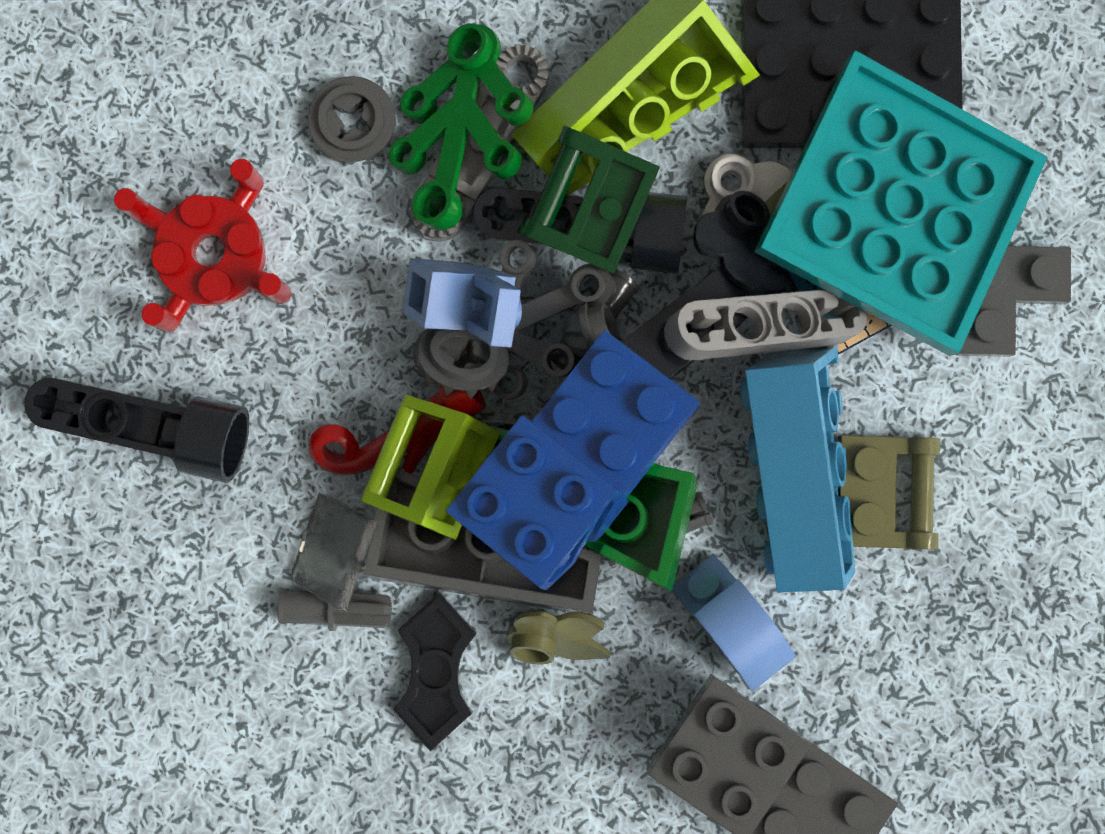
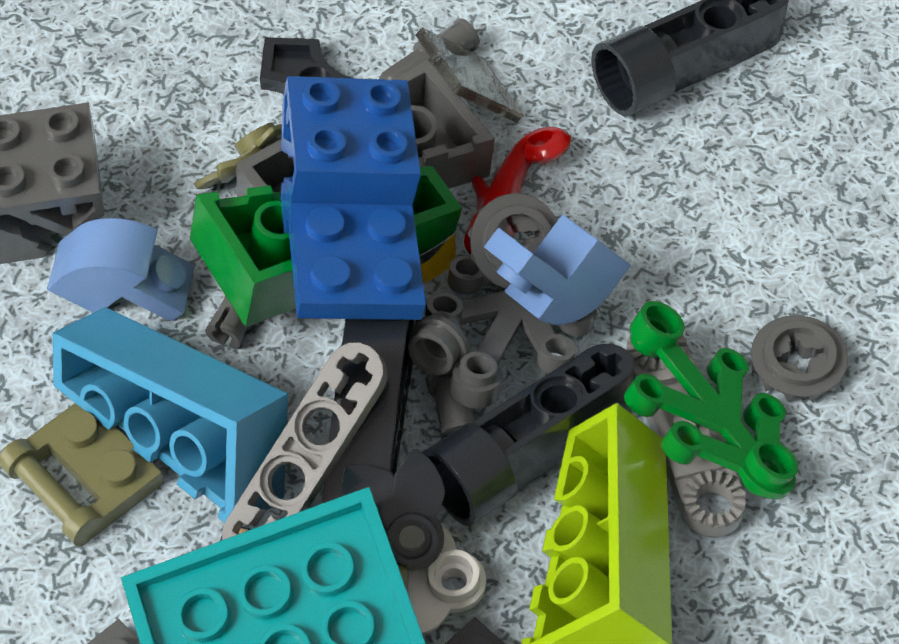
camera: 135 degrees right, 30 degrees down
red plate [114,159,291,333] -> none
lime tile [360,394,500,540] -> none
dark green plate [519,125,660,274] -> none

